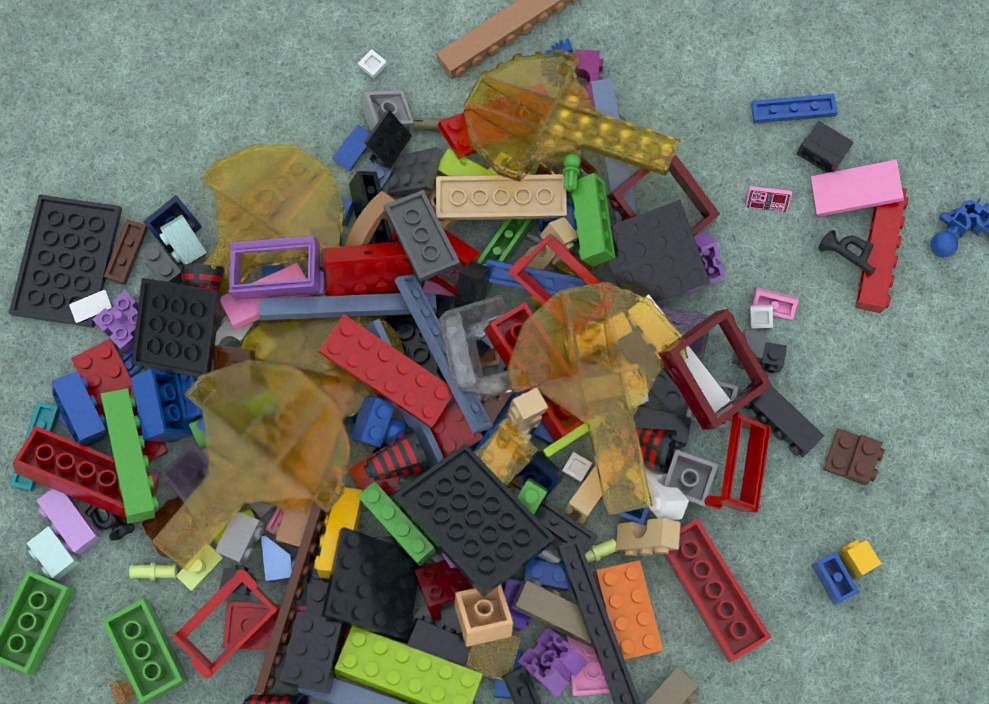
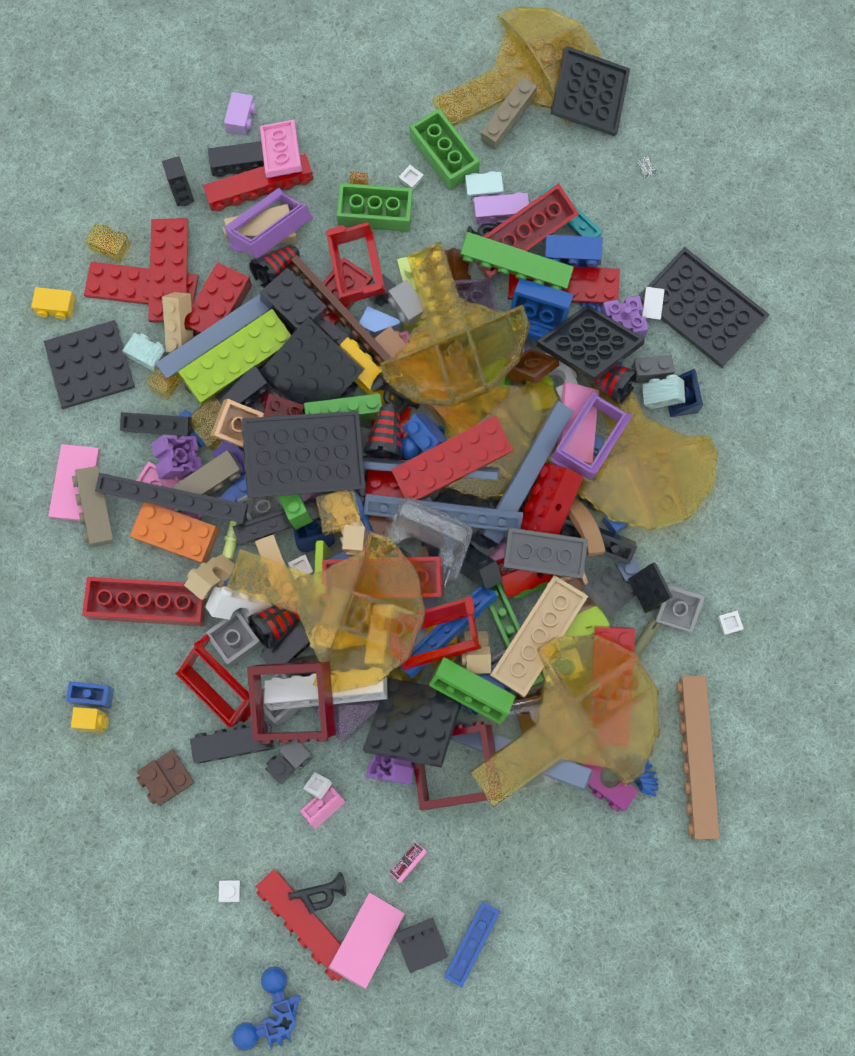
camera: 120 degrees right, 0 degrees up
reddish brown plate [104,219,148,285] -> none
yellowish green pin [129,562,177,580] -> none
blue slope [332,125,370,171] -> none
bright green axle [562,154,581,192] -> none
none -> white plate [219,881,241,902]
none -> black piece [371,372,420,416]
none -> white plate [398,165,424,191]

